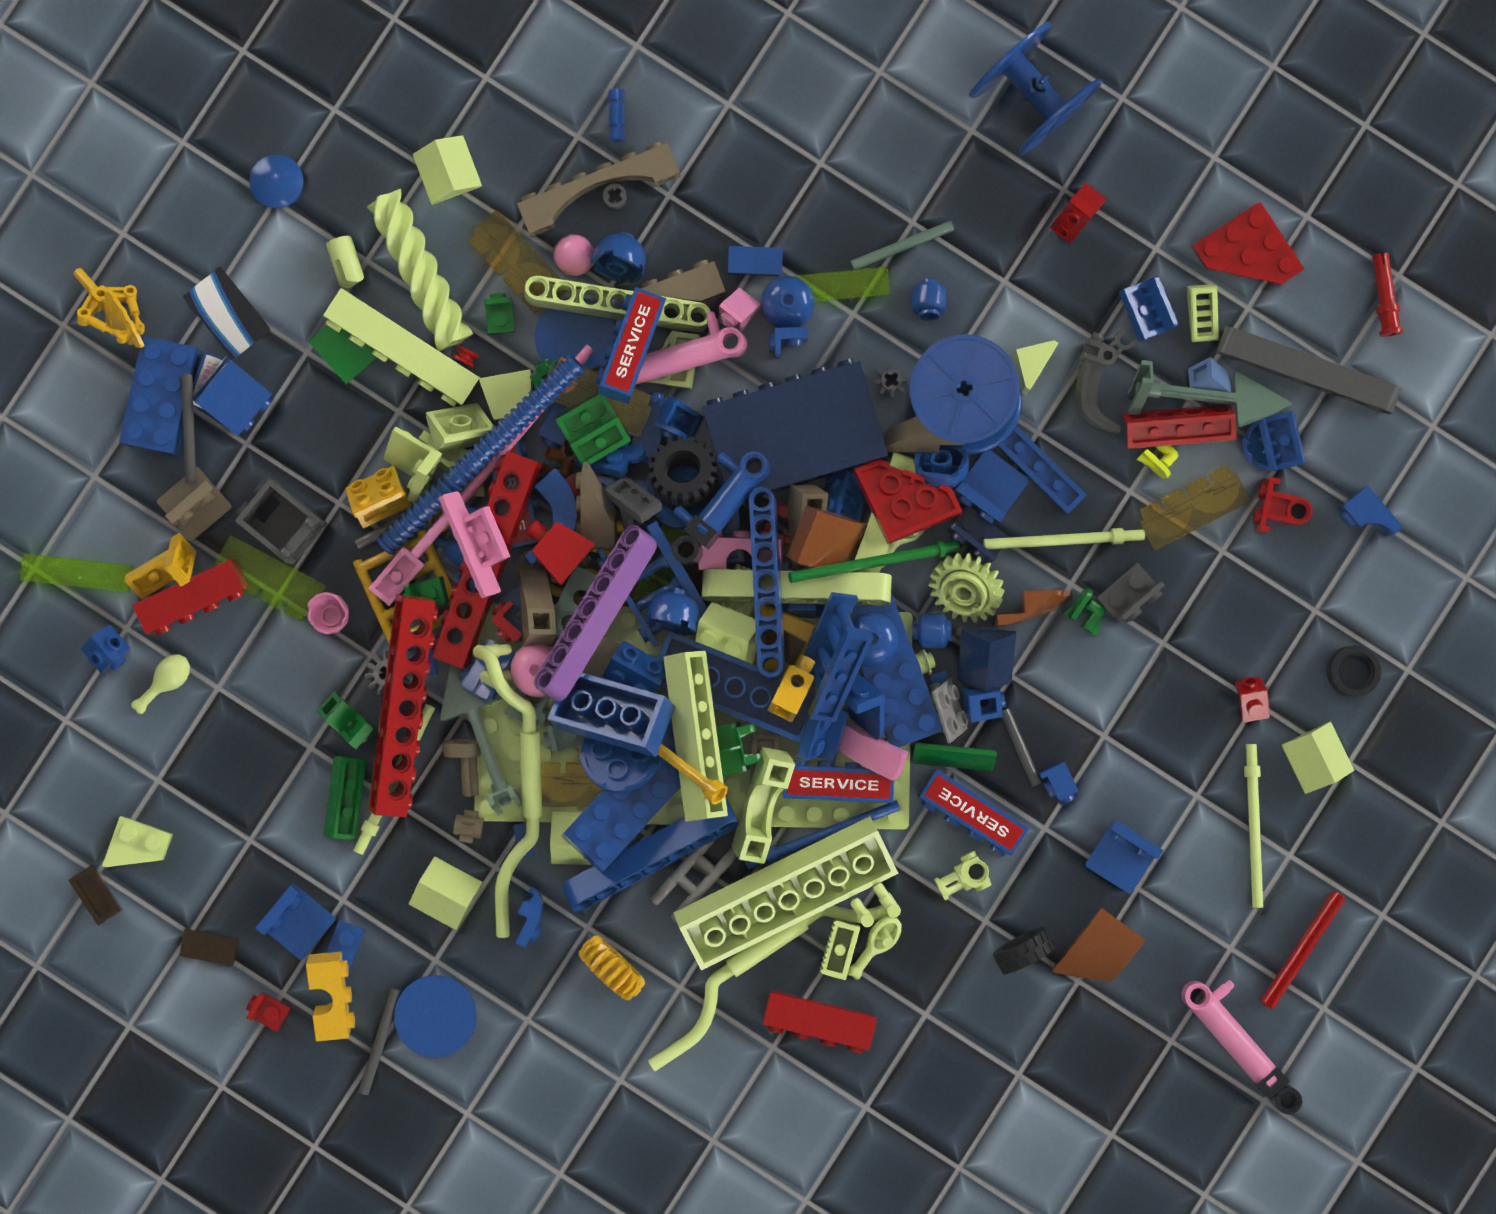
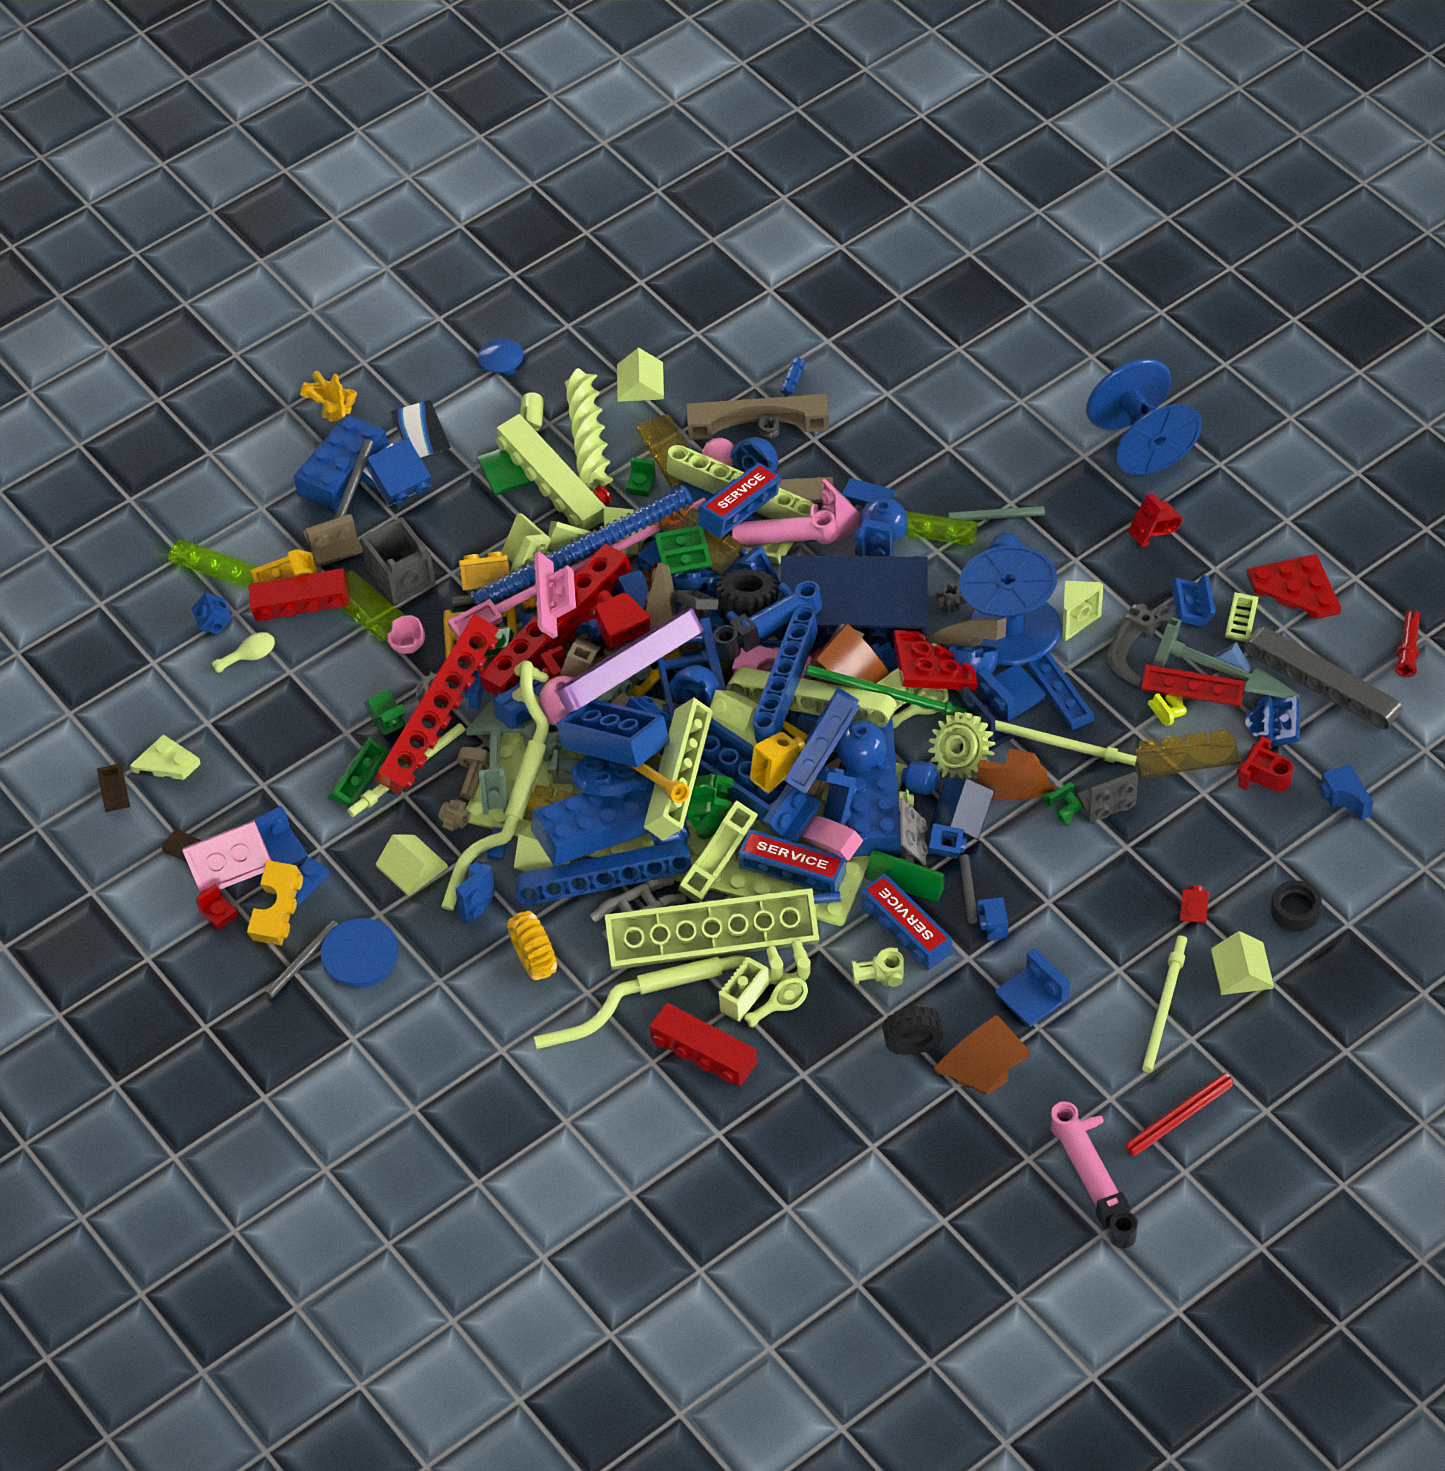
camera: 25 degrees right, 35 degrees down
none -> bright pink plate [182,820,271,893]

